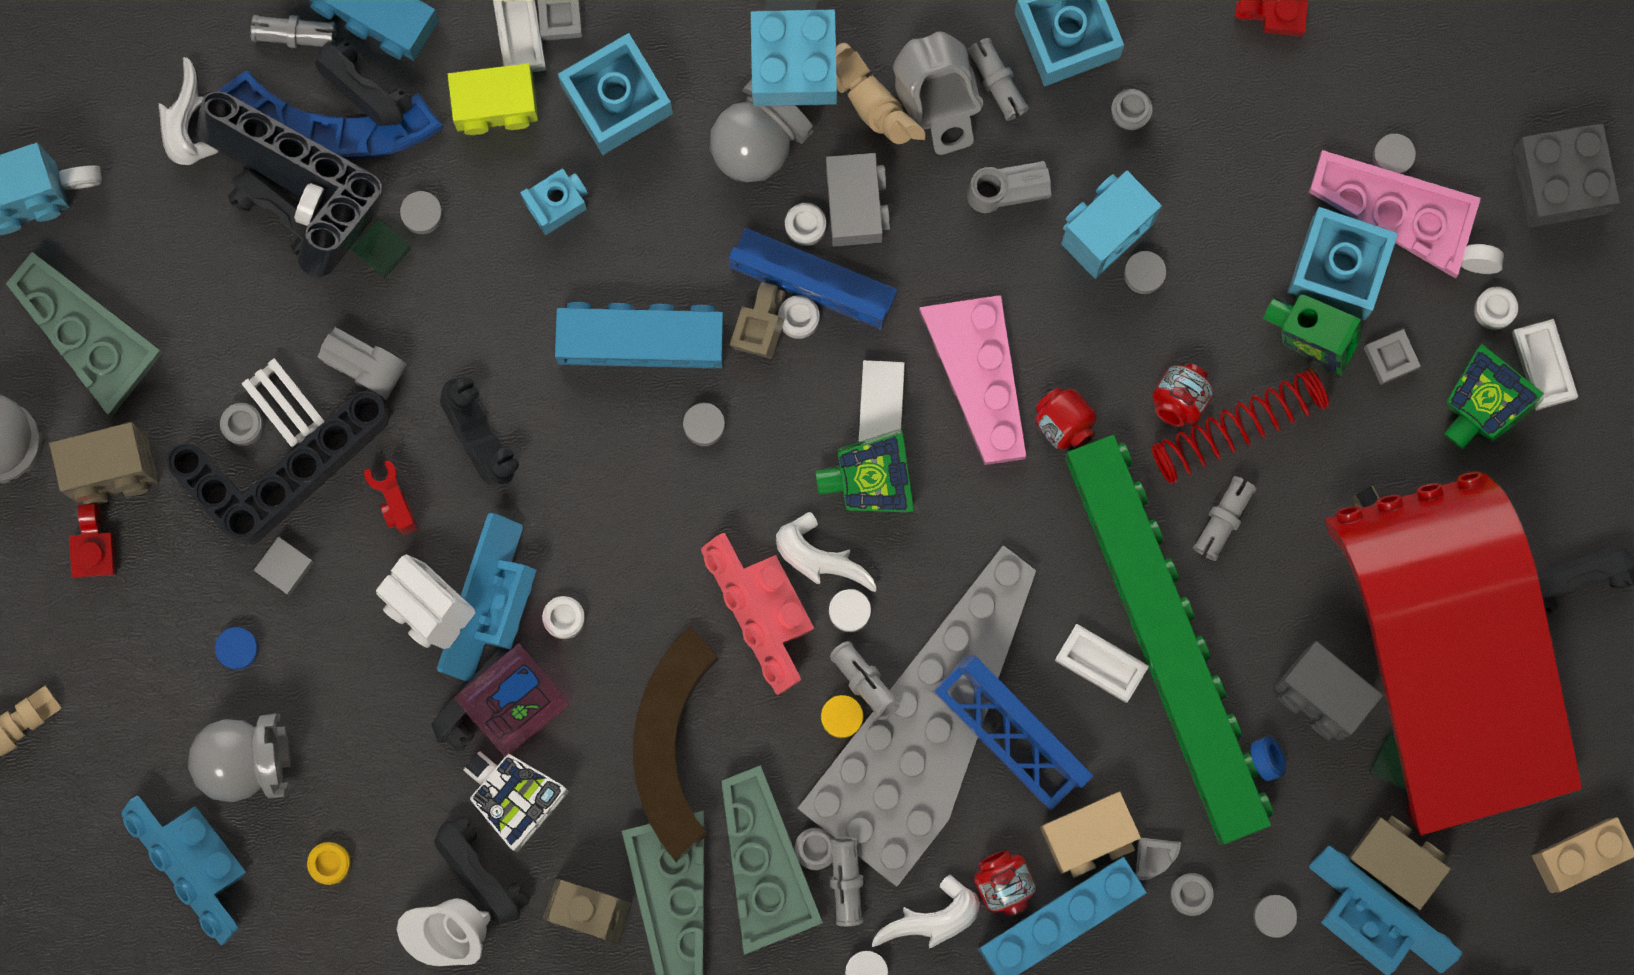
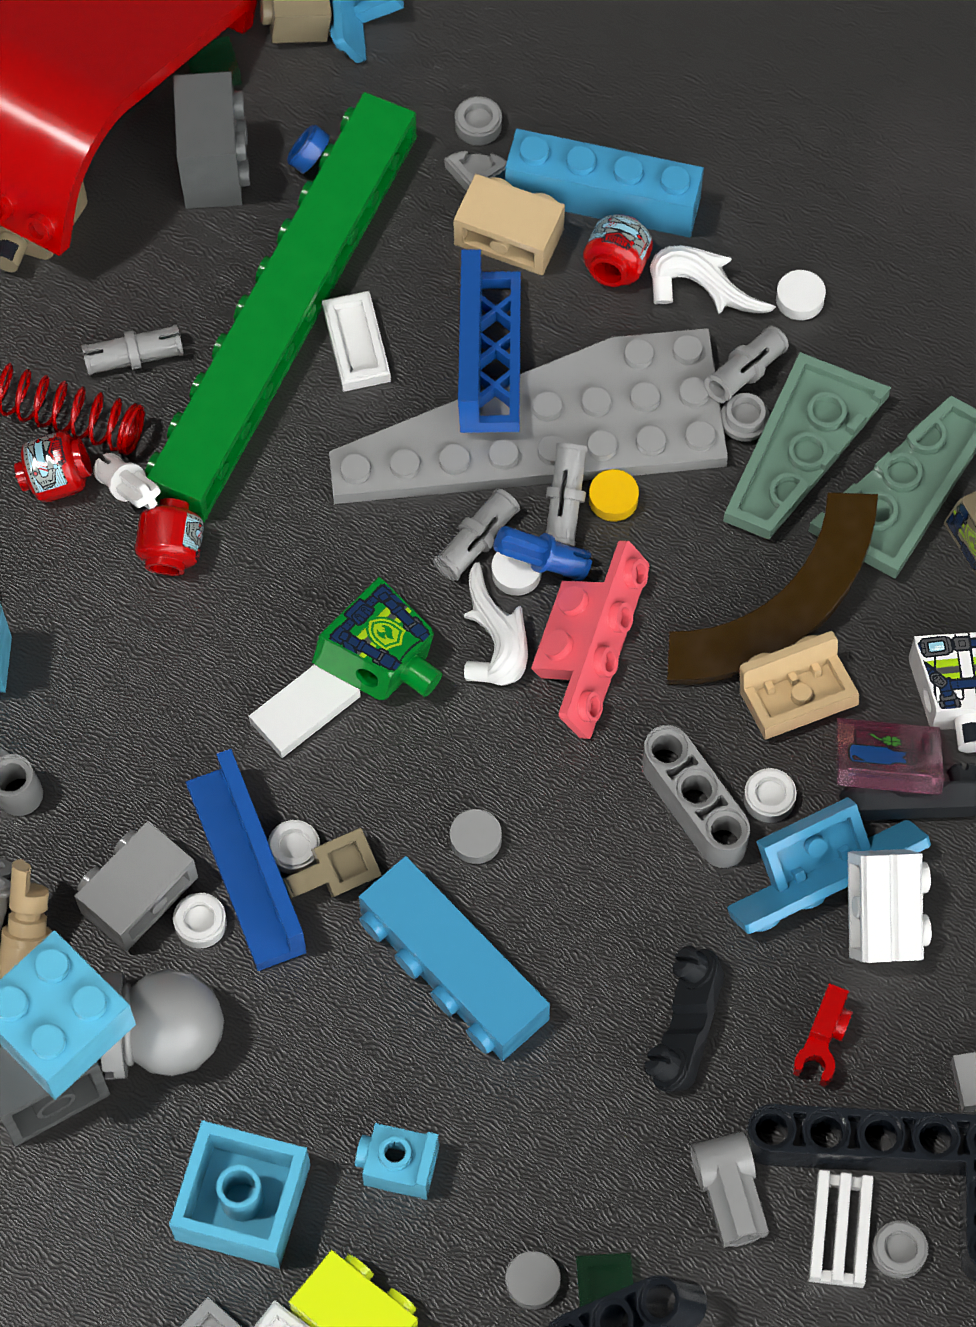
camera: 135 degrees left, 15 degrees down
bright pink wing [919,295,1026,465] -> none
light grey tile [1253,895,1297,938] -> none
none -> white axle [93,453,161,510]
none -> light grey pin [433,488,520,581]
none -> blue axle [493,526,592,581]
none -> light grey beam [642,725,750,868]
none -> tan bracket [740,631,859,740]

